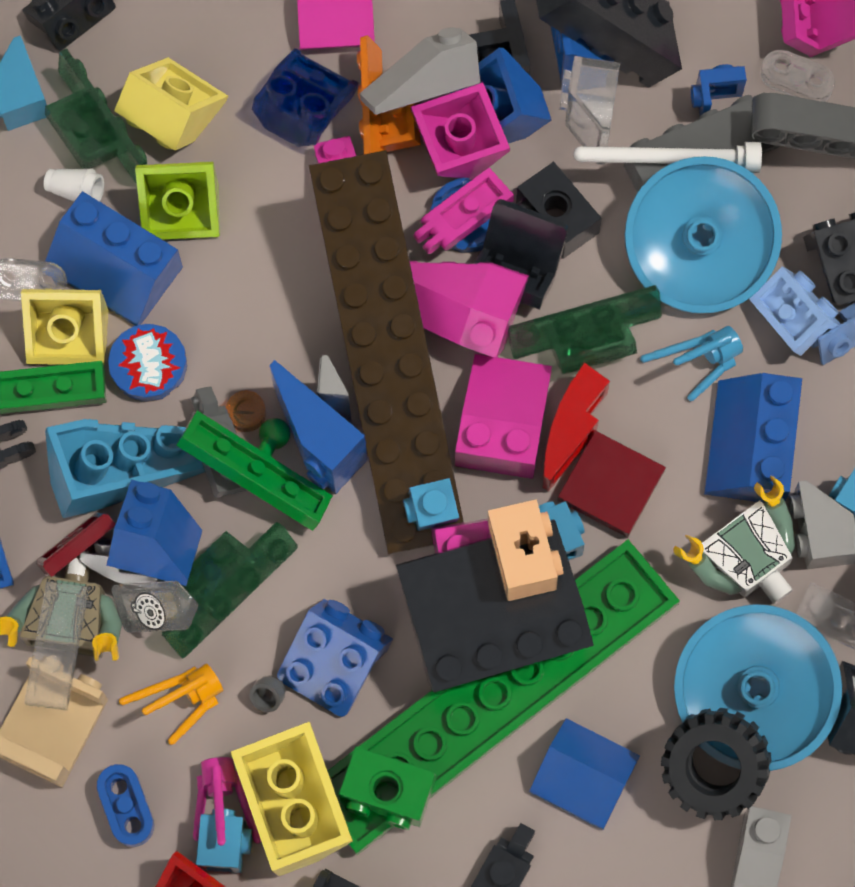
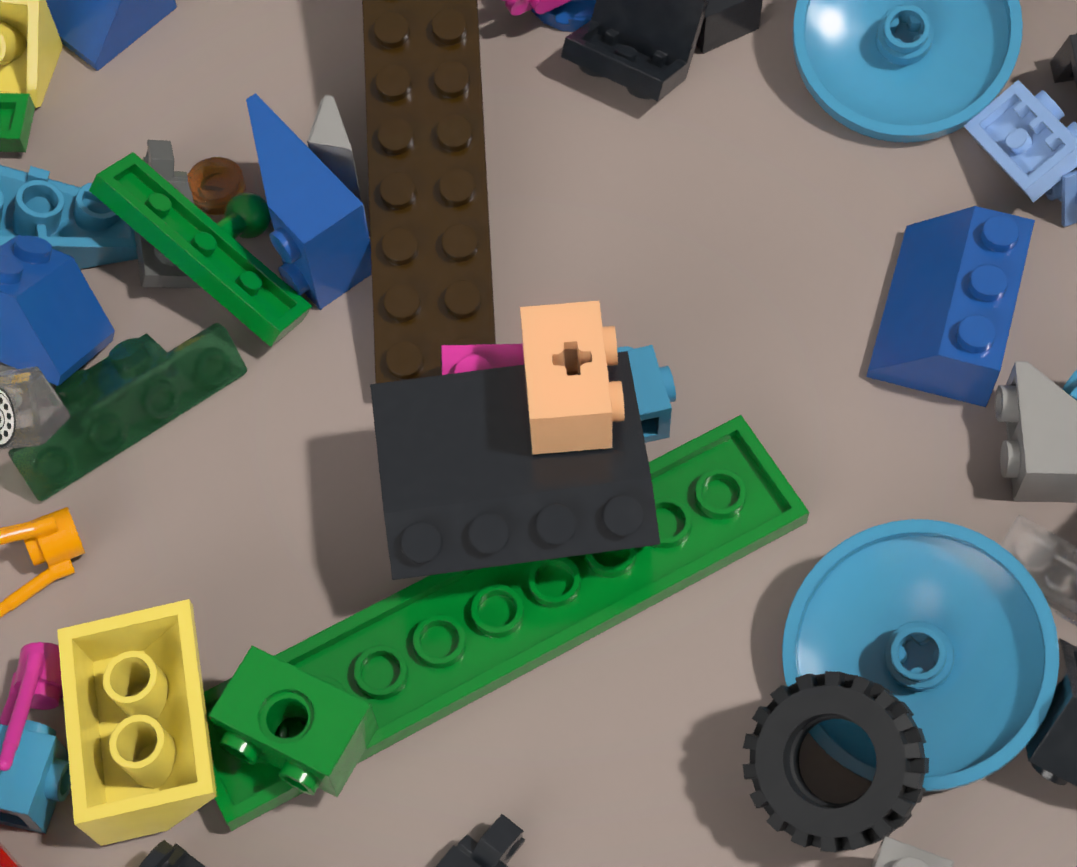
camera: 10 degrees right, 10 degrees down
tile [108,324,188,402] -> none
dark grey hinge [250,675,286,712] -> none
bracket [277,599,393,717] -> none
dark azure brick [403,478,459,531] -> none
dark pink wedge [410,261,529,358] -> none
dark pink slope [455,354,552,479] -> none
clear green bracket [508,285,662,375] -> none
blue slope [529,718,640,830] -> none
red slope [542,363,610,492] -> none
dark red tile [557,430,666,538] -> none
dark azure plant [640,326,743,401] -> none
torso [673,475,795,605] -> none

